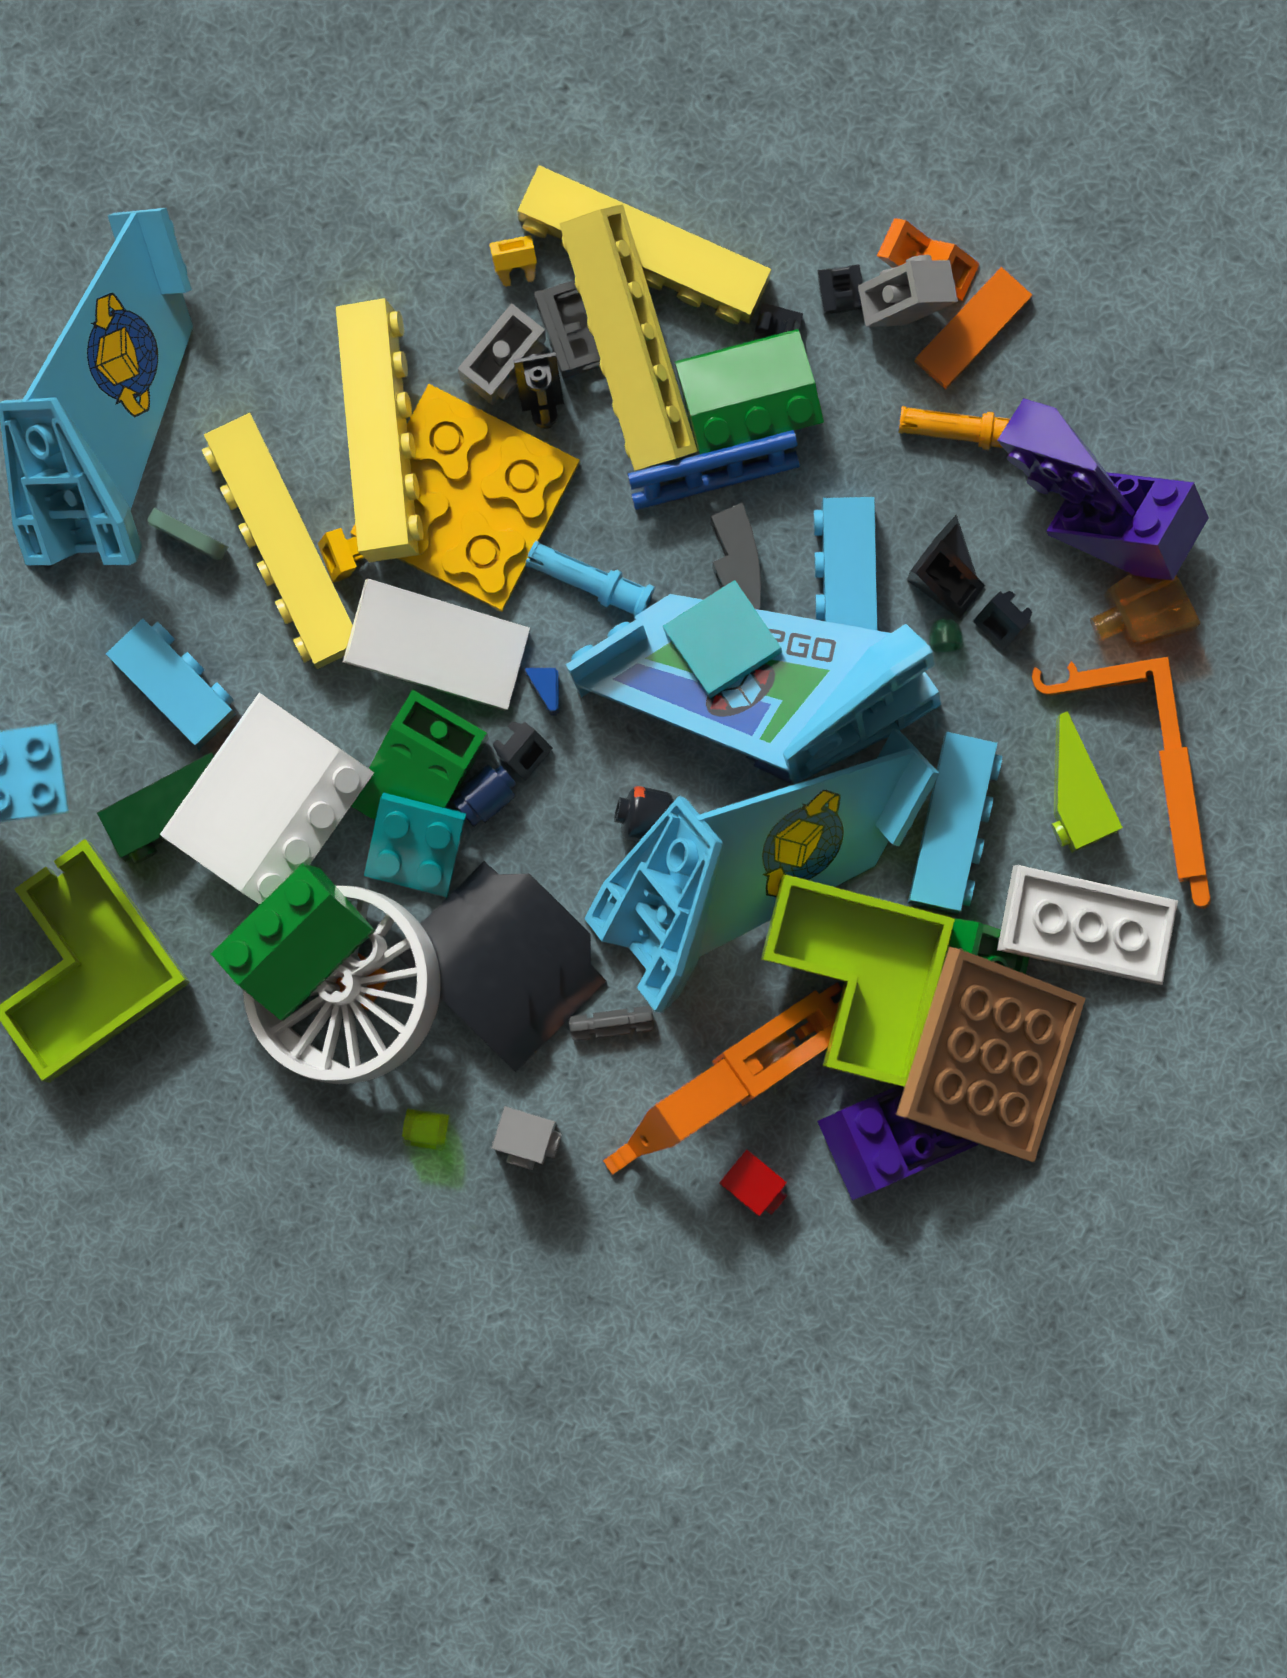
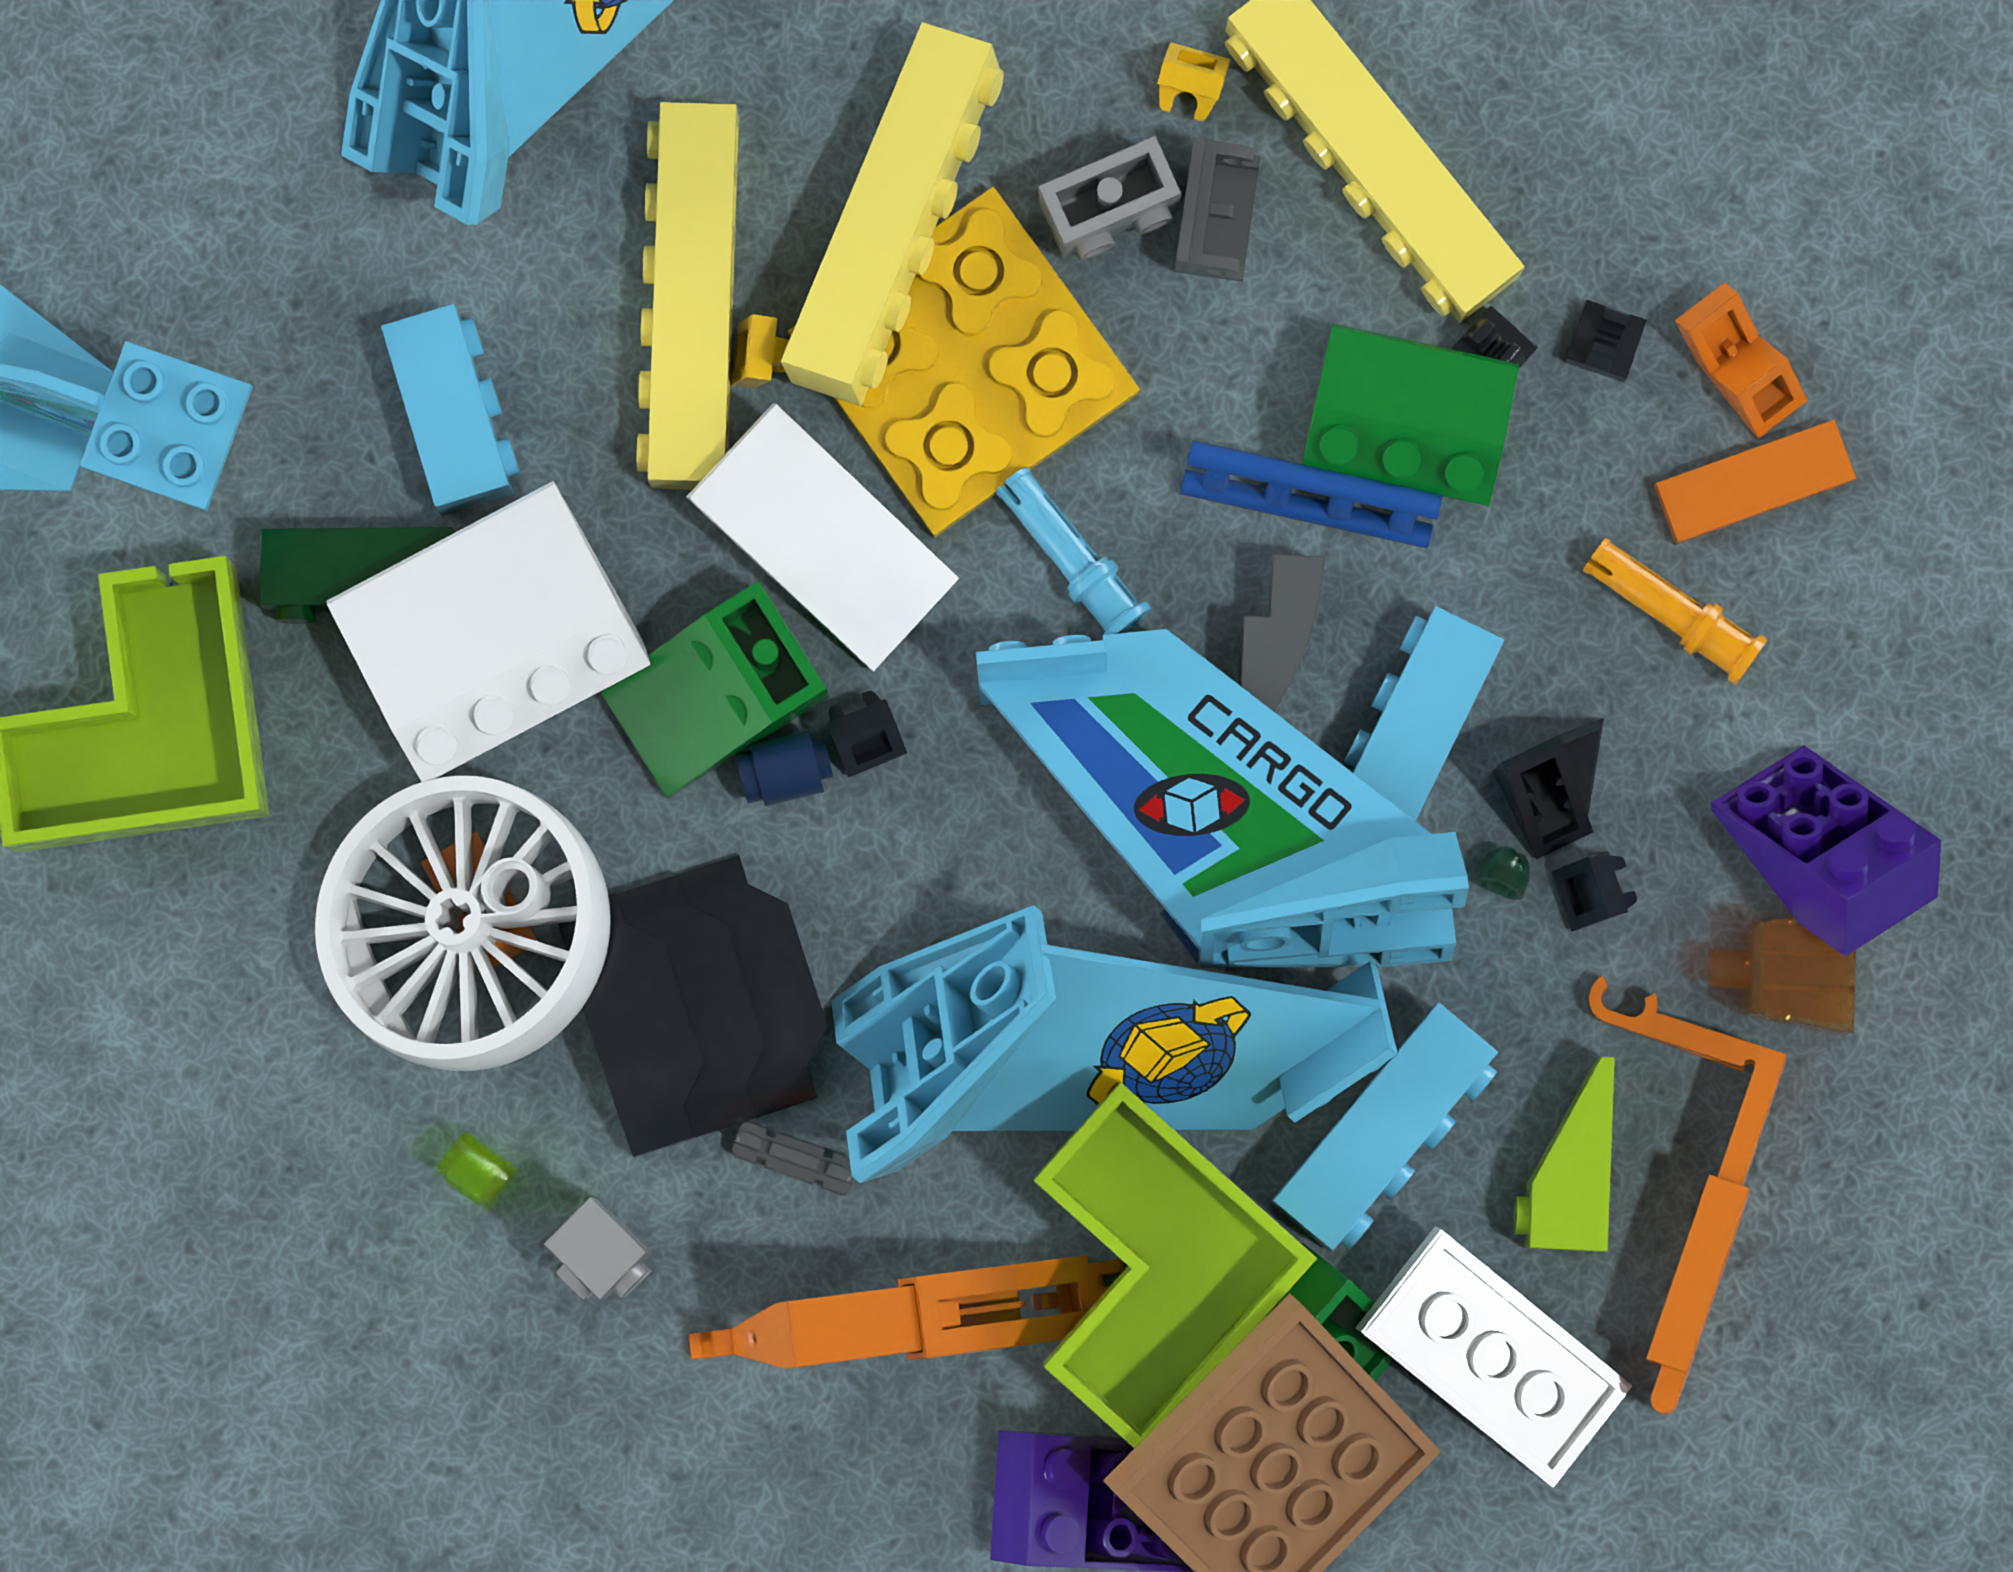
camera: 25 degrees right, 0 degrees up
sand green tile [147,508,229,561] -> none
green slope [211,863,375,1021] -> none
teal plate [364,792,467,897] -> none
black hinge [513,352,564,429] -> none
blue slope [525,668,559,716] -> none
light yellow brick [559,204,698,471] -> none
black head [614,786,674,842] -> none
tile [662,580,782,698] -> none
red brick [719,1149,787,1216] -> none
light grey brick [858,255,958,327] -> none
dark purple slope [997,398,1135,517] -> none

